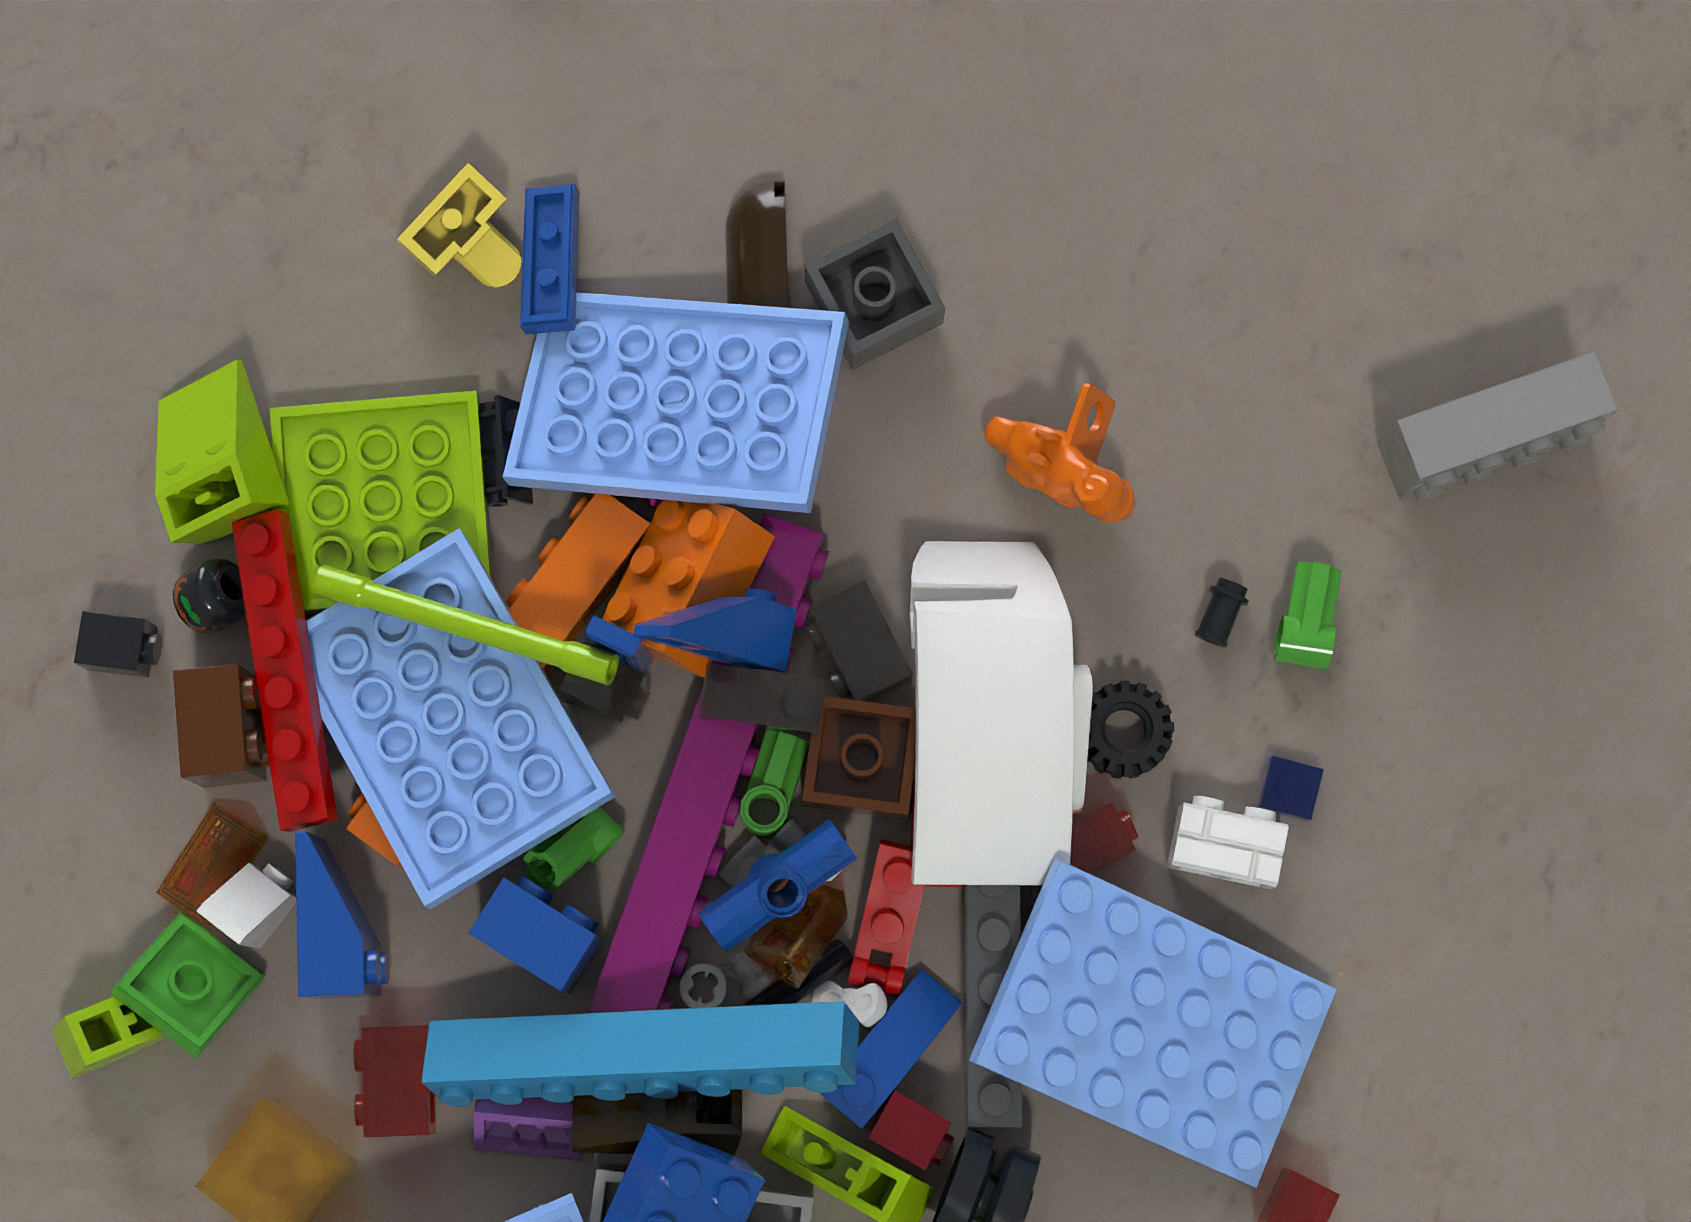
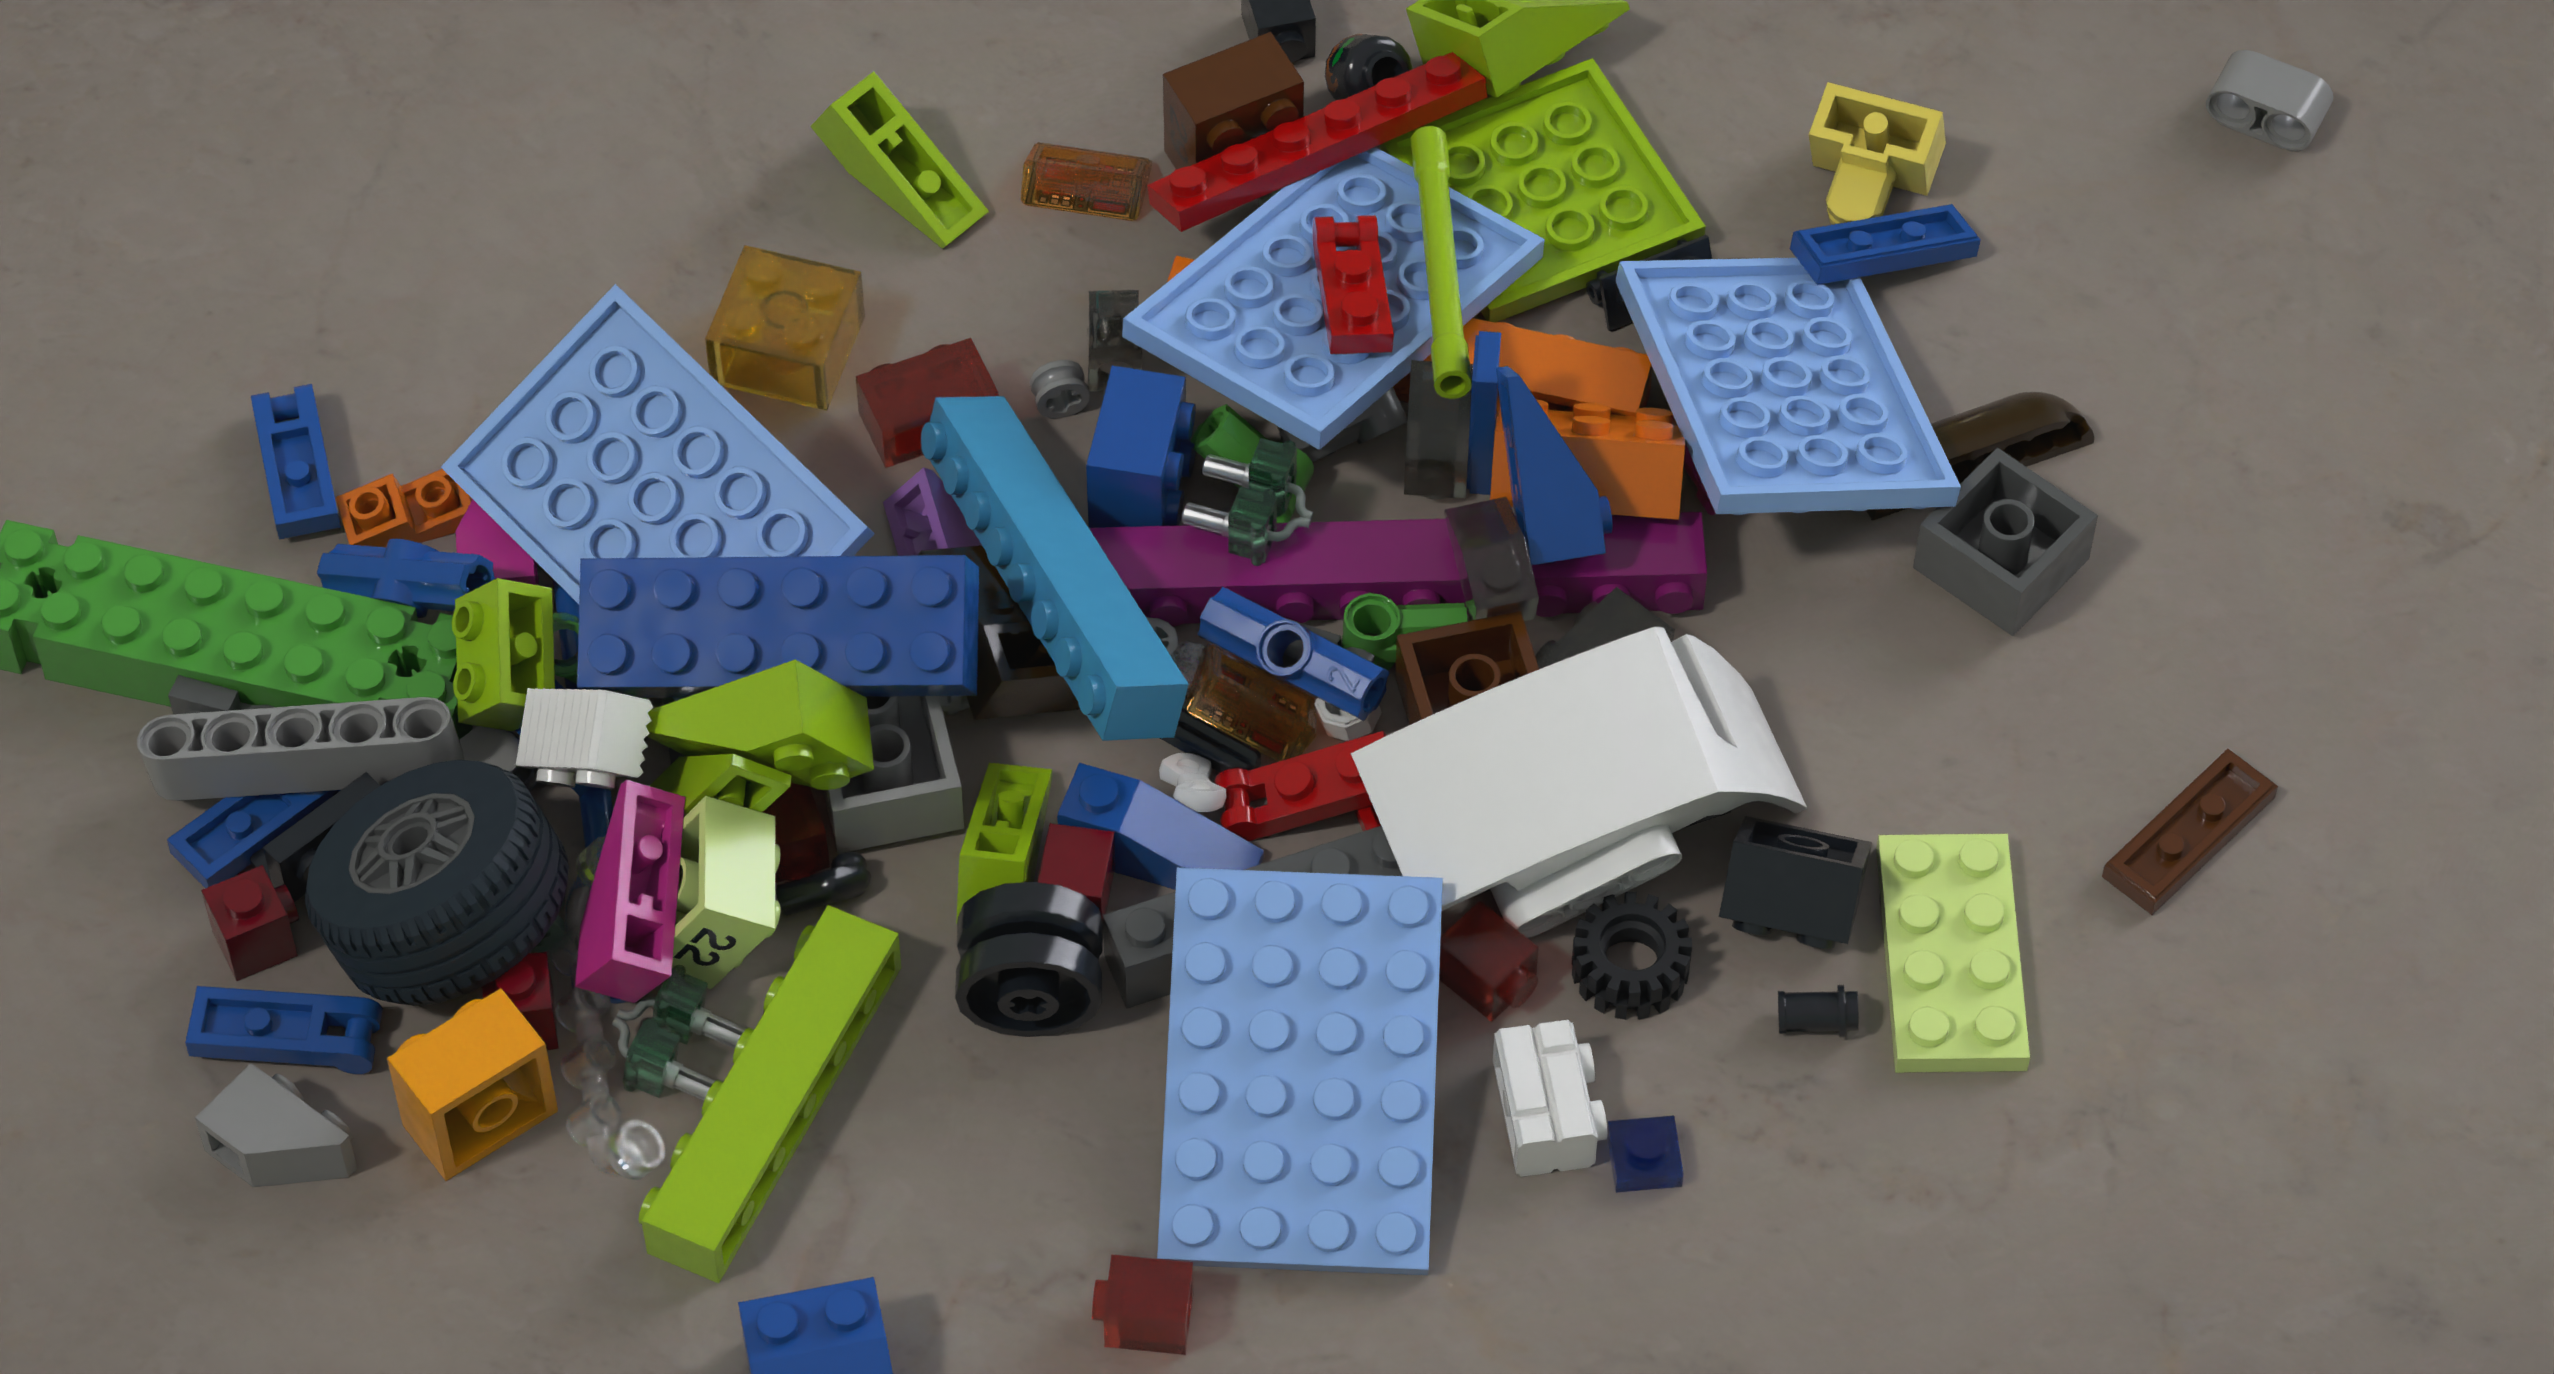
camera: 70 degrees right, 25 degrees down
bright green tile [110,911,266,1059] -> none
white slope [197,863,296,949] -> none
blue slope [295,831,390,999] -> none
orange piece [984,382,1136,523] -> none
bright green piece [1273,561,1342,671] -> none
light grey brick [1377,351,1618,502] -> none
none -> light grey bush [1030,360,1090,419]
none -> clear smoke leg [1087,290,1143,392]
none -> clear green piece [1182,438,1314,566]
none -> red plate [1312,215,1394,354]
none -> black slope [1719,816,1872,949]
none -> yellowish green plate [1876,834,2030,1073]
none -> reddish brown tile [2102,749,2278,915]

